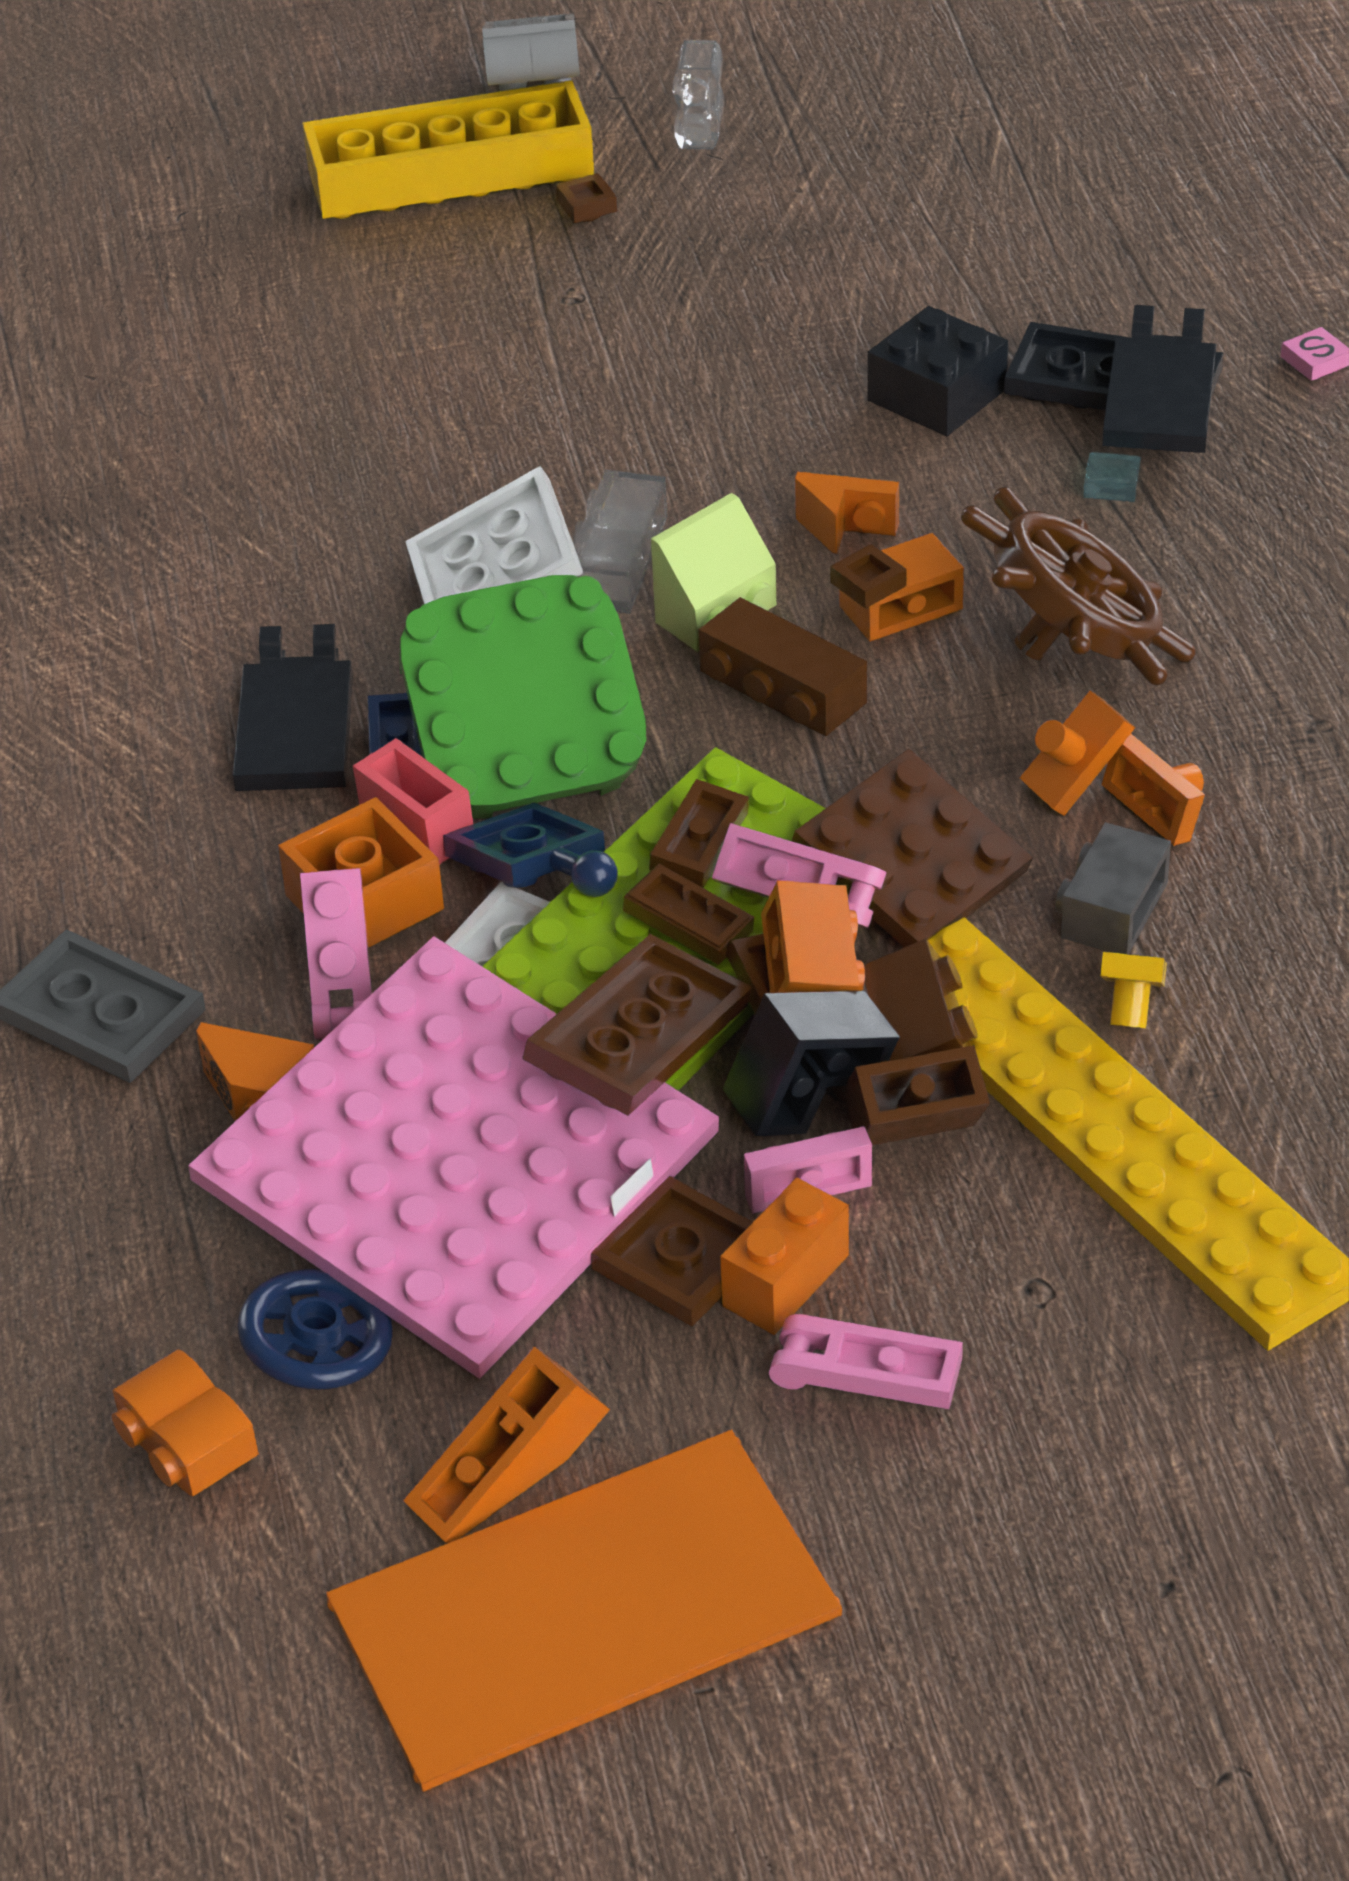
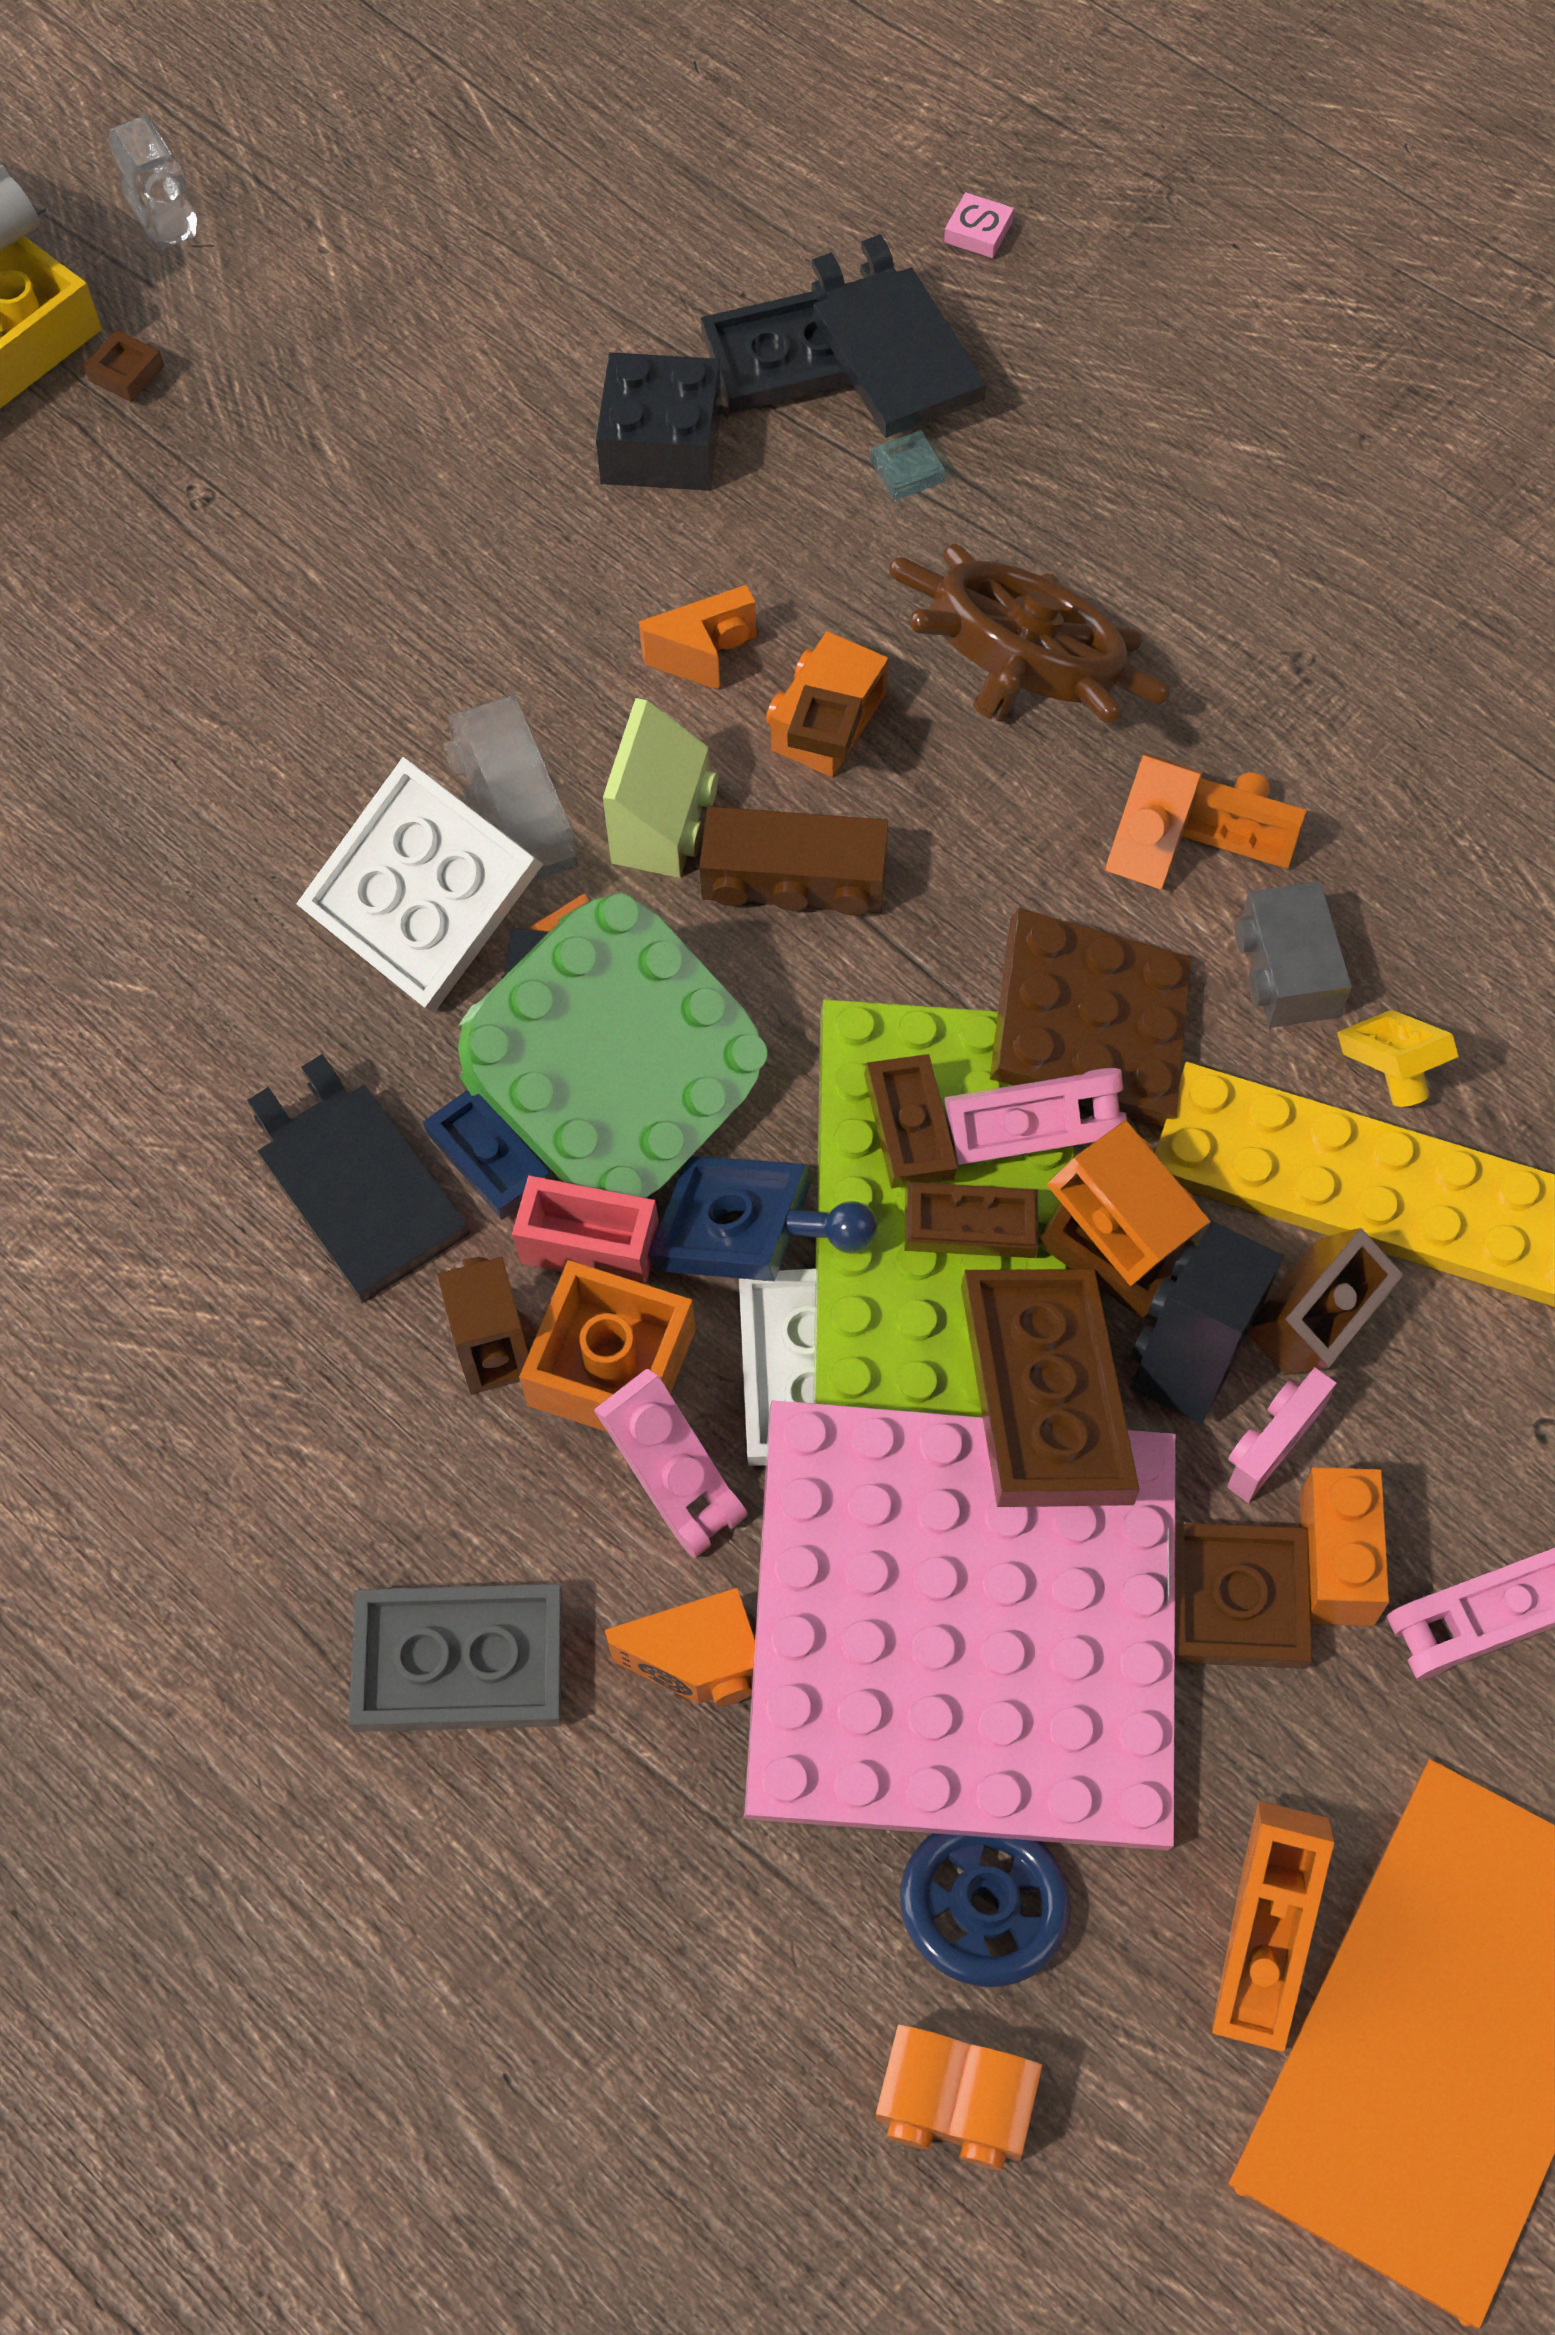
camera: 35 degrees left, 20 degrees up
reddish brown piece [864,938,978,1061] -> none
none -> reddish brown brick [437,1256,528,1395]

